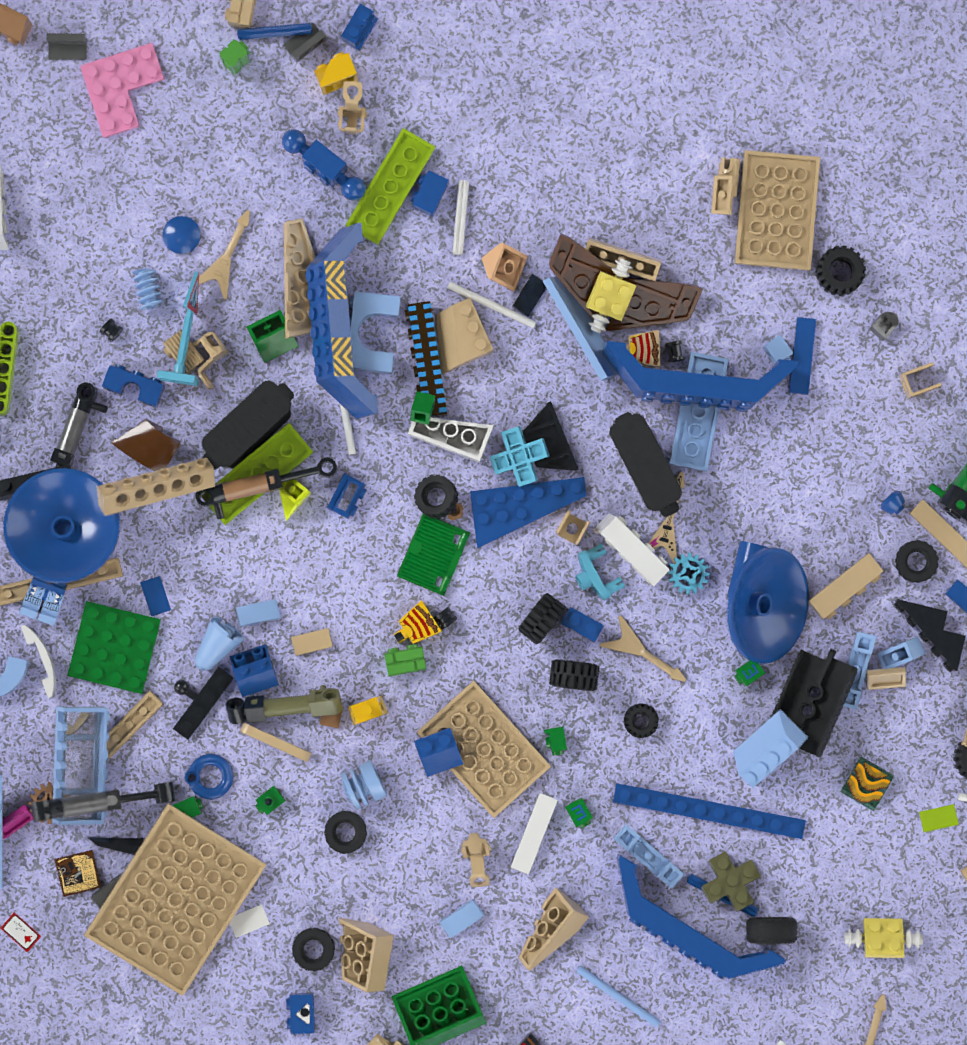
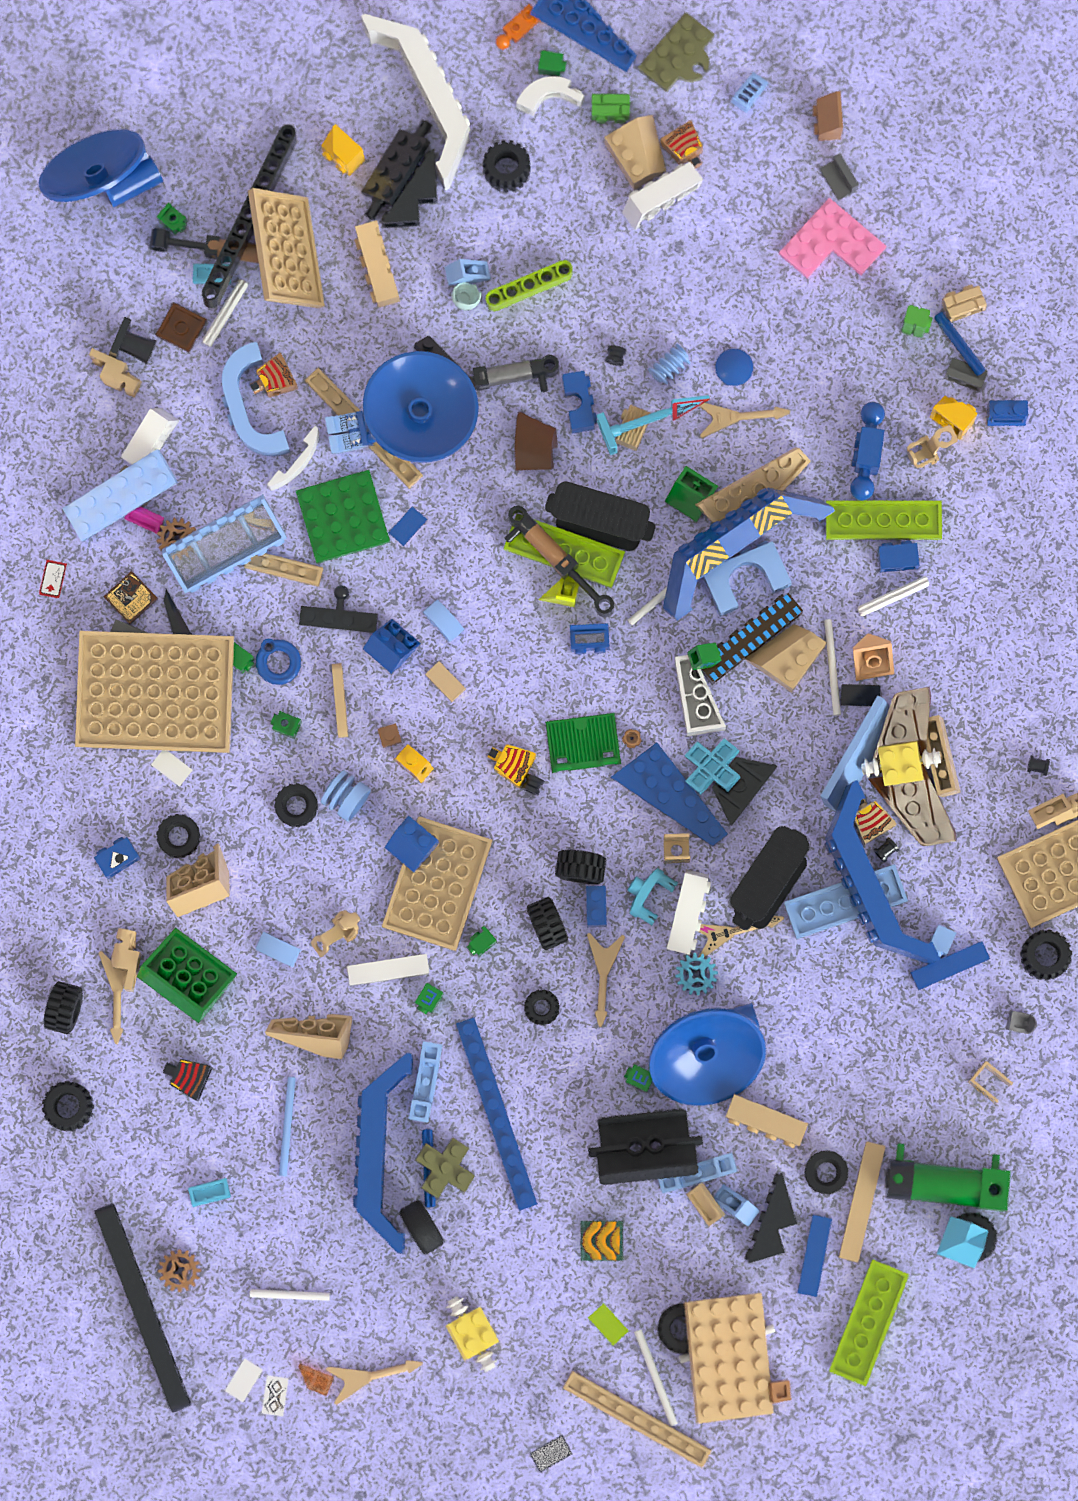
camera: 70 degrees right, 5 degrees down
piece [31,782,175,822] -> none
tan brick [97,458,215,516] -> none
tan piece [193,332,229,390] -> none
light blue cone [194,616,244,671] -> none
olive piece [225,685,343,724] -> none
bright green brick [384,644,427,677] -> none
black tyre [414,474,459,519] -> none
light blue slope [733,710,808,788] -> none
blue cone [880,490,905,515] -> none
none -> black bush [1027,755,1050,776]

